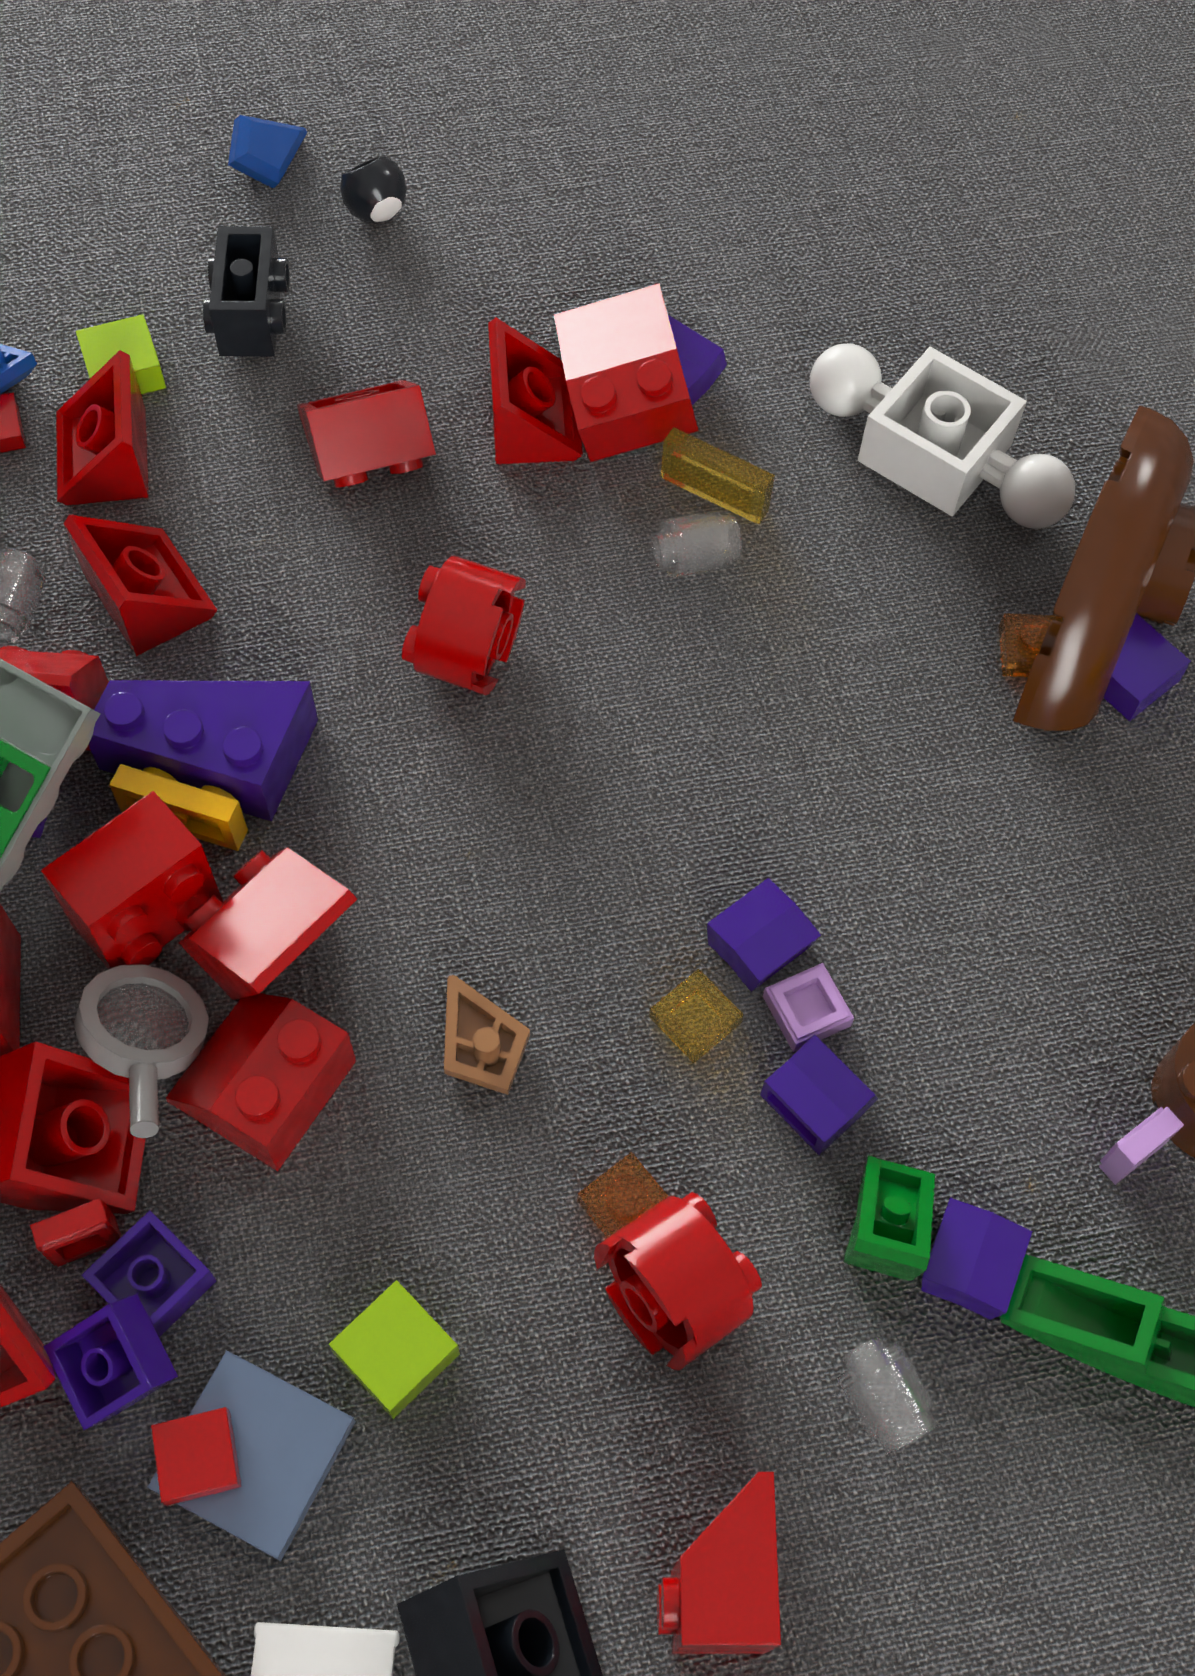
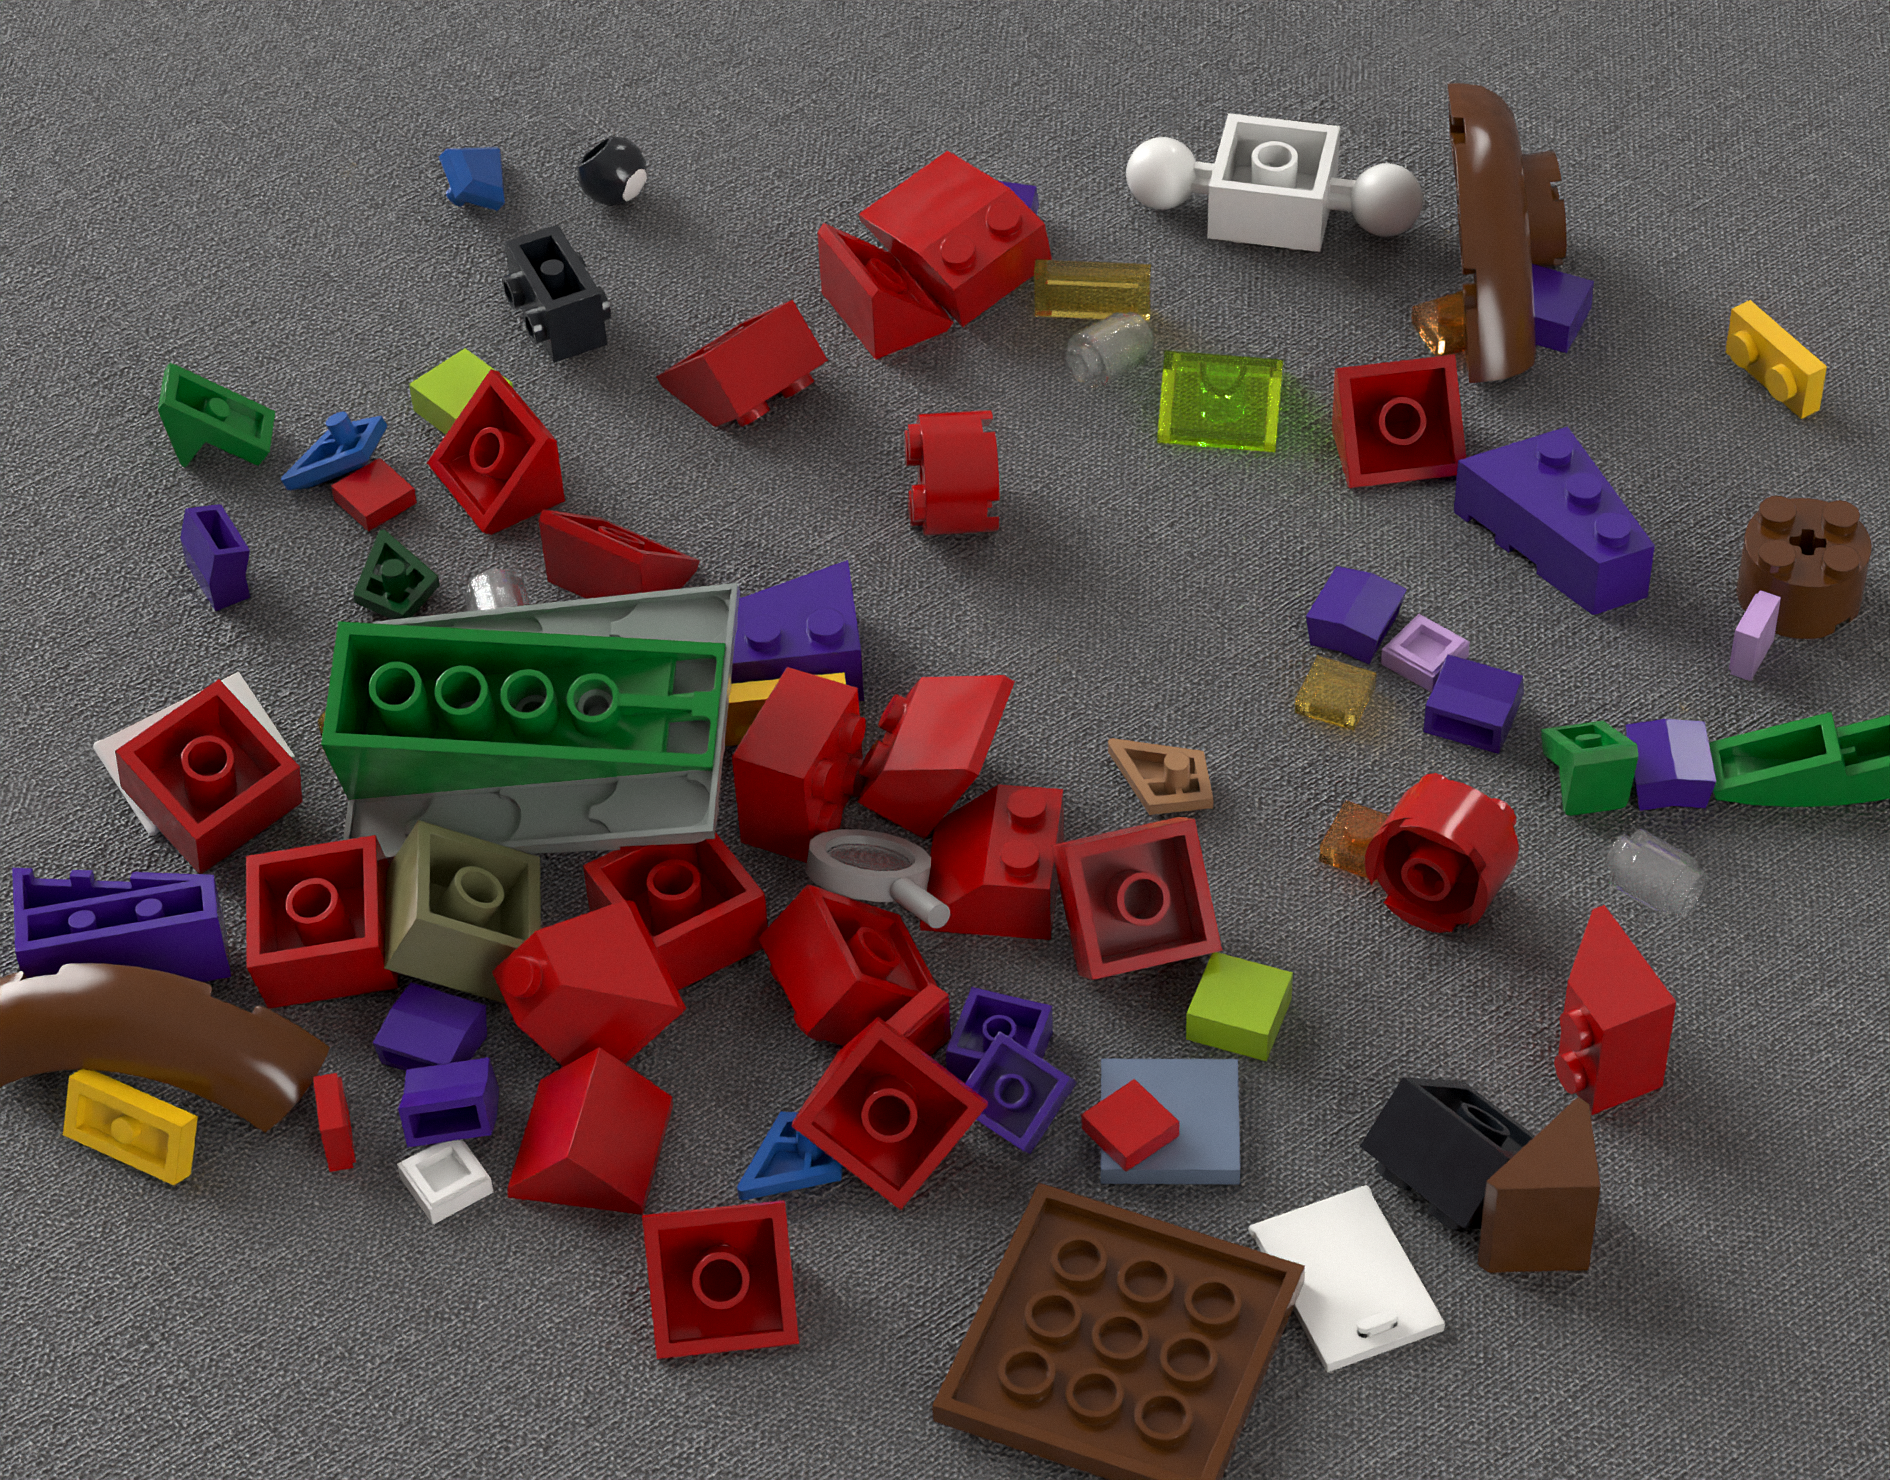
camera: 20 degrees left, 15 degrees down
none -> red brick [1051,817,1222,980]
none -> clear neon green slope [1157,350,1287,452]
none -> red slope [1332,354,1467,488]
none -> dark purple wedge [1454,426,1655,615]

